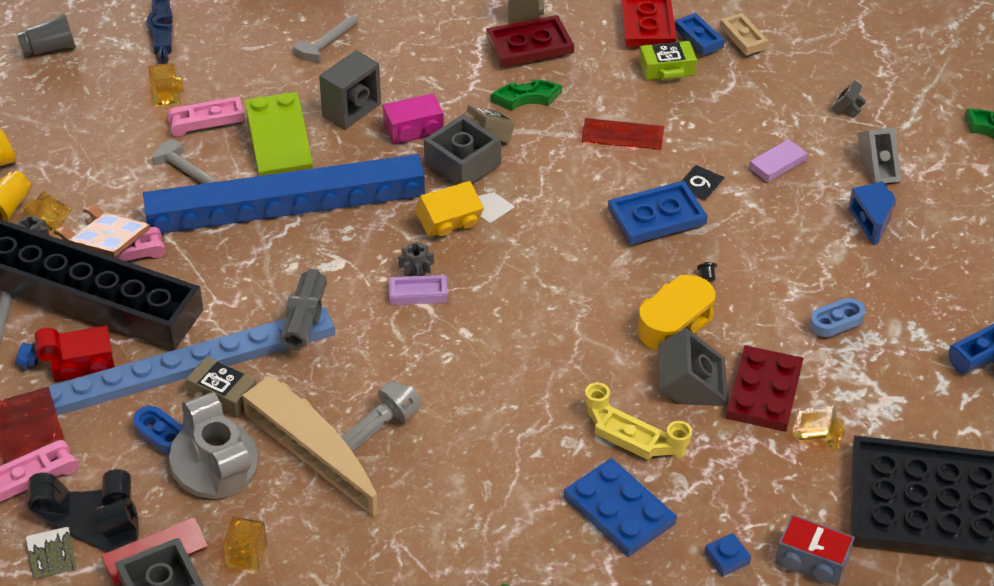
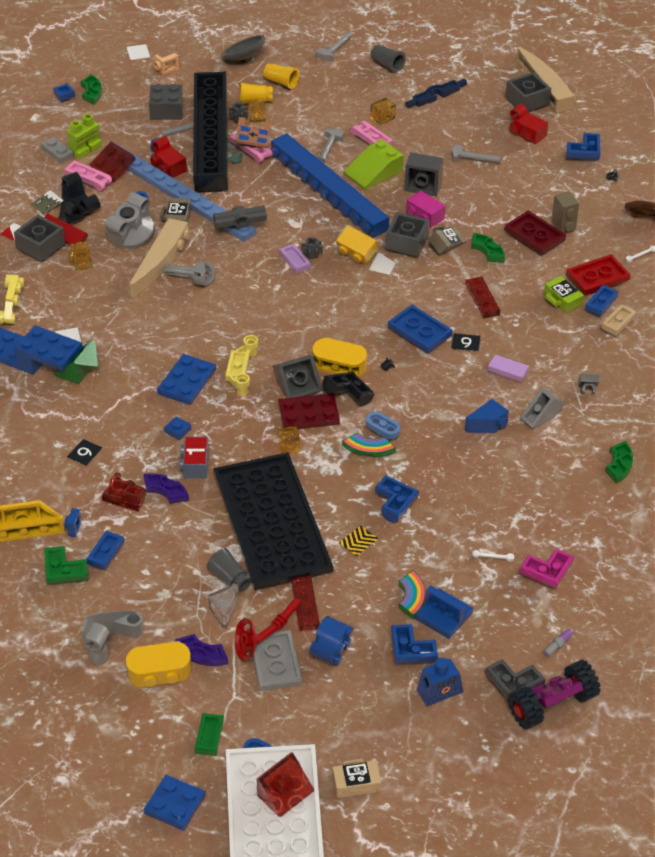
camera: 65 degrees right, 0 degrees up
none -> black brick [322,372,375,406]
none -> tile [342,433,396,457]

